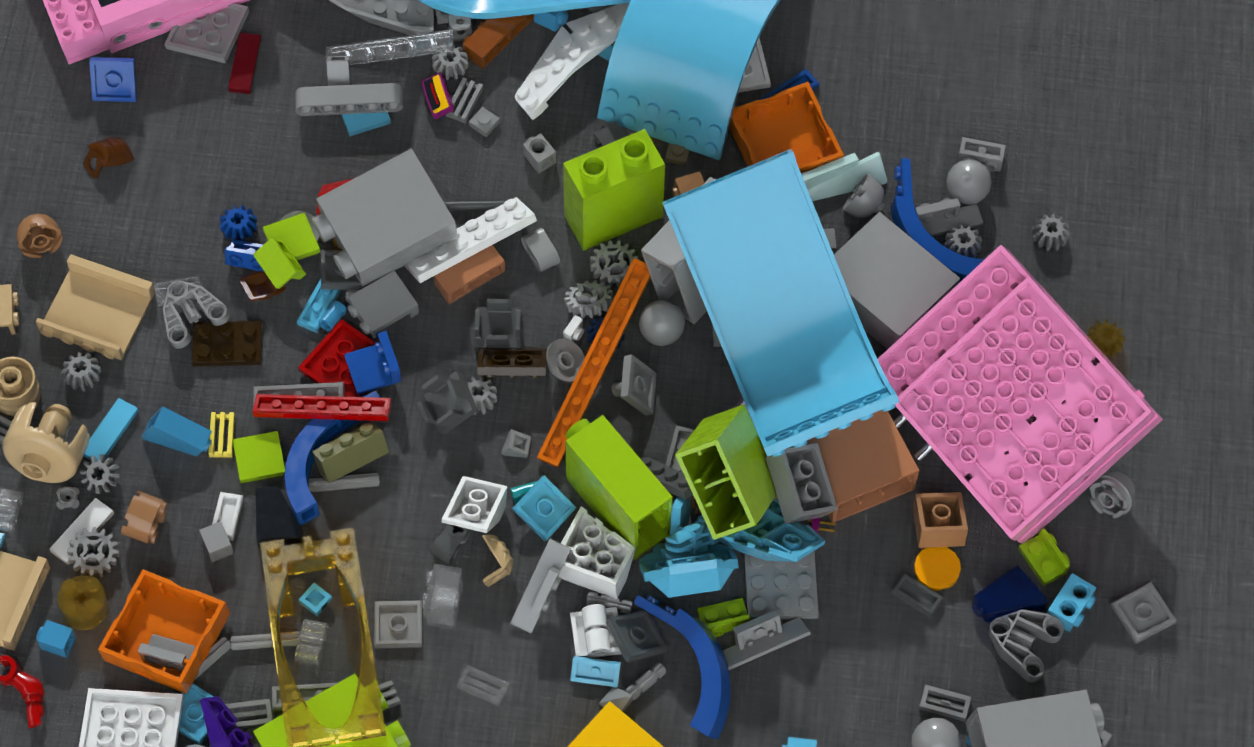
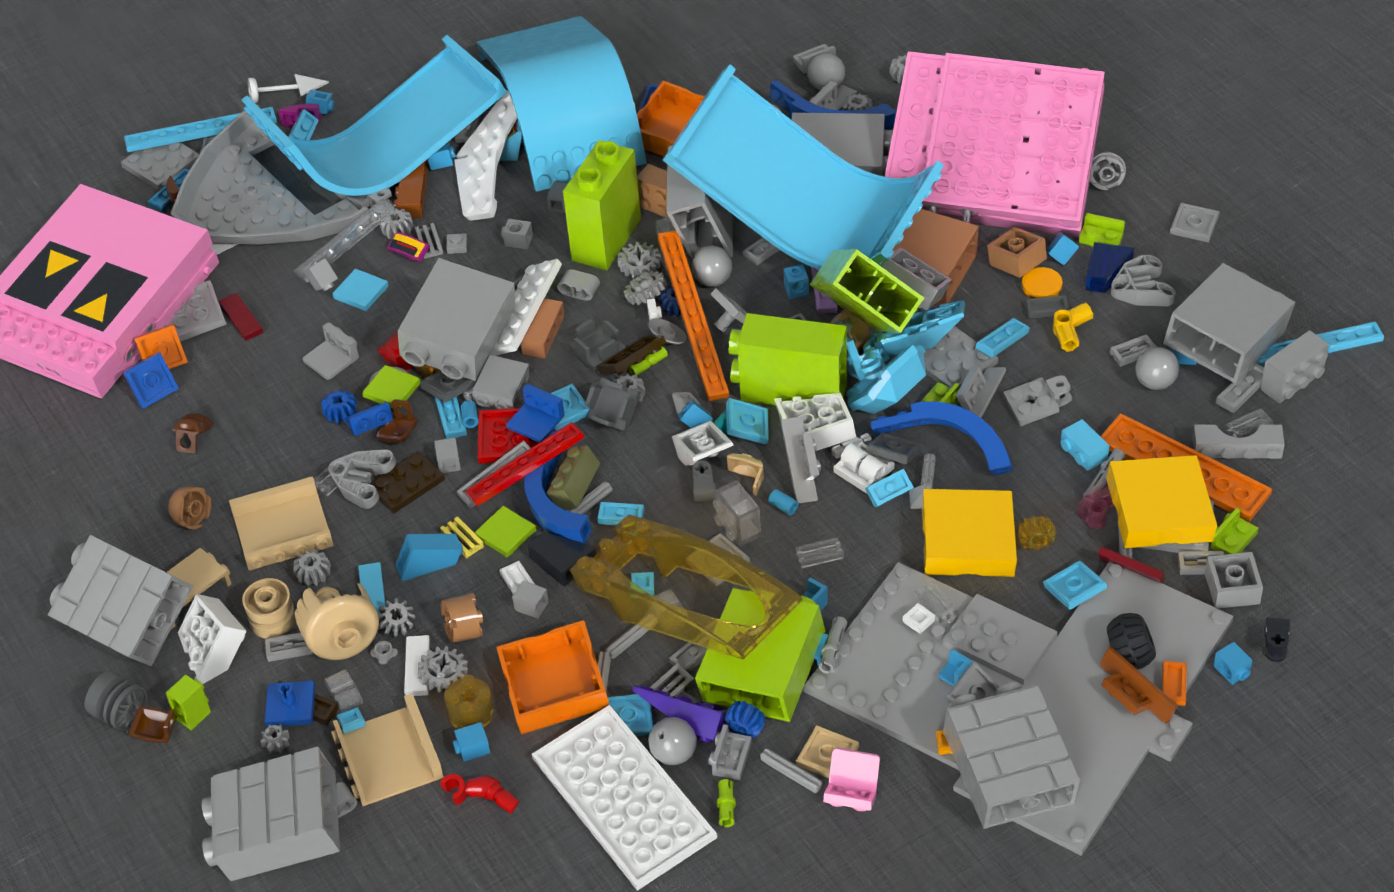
camera: 35 degrees left, 15 degrees down
light grey panel [138,634,196,672] -> none
lime panel [253,237,306,289] -> none
light grey beam [295,83,403,116] -> none
medium azure brick [1047,573,1097,633] -> none
none -> orange tile [134,324,188,369]
none -> light grey bracket [303,322,359,380]
none -> light grey panel [434,438,461,473]
none -> medium azure tile [550,384,590,431]
none -> medium azure plate [598,502,644,527]
none -> lime piece [628,346,668,376]
none -> dark azure panel [678,399,713,428]
none -> dark azure piece [768,489,799,516]
none -> dark azure brick [783,264,809,299]
none -> dark azure panel [802,577,828,611]
none -> medium azure tile [976,318,1030,358]
none -> light grey plate [1003,375,1072,427]
none -> dark azure panel [1046,232,1079,265]
none -> yellow piece [1053,303,1093,352]

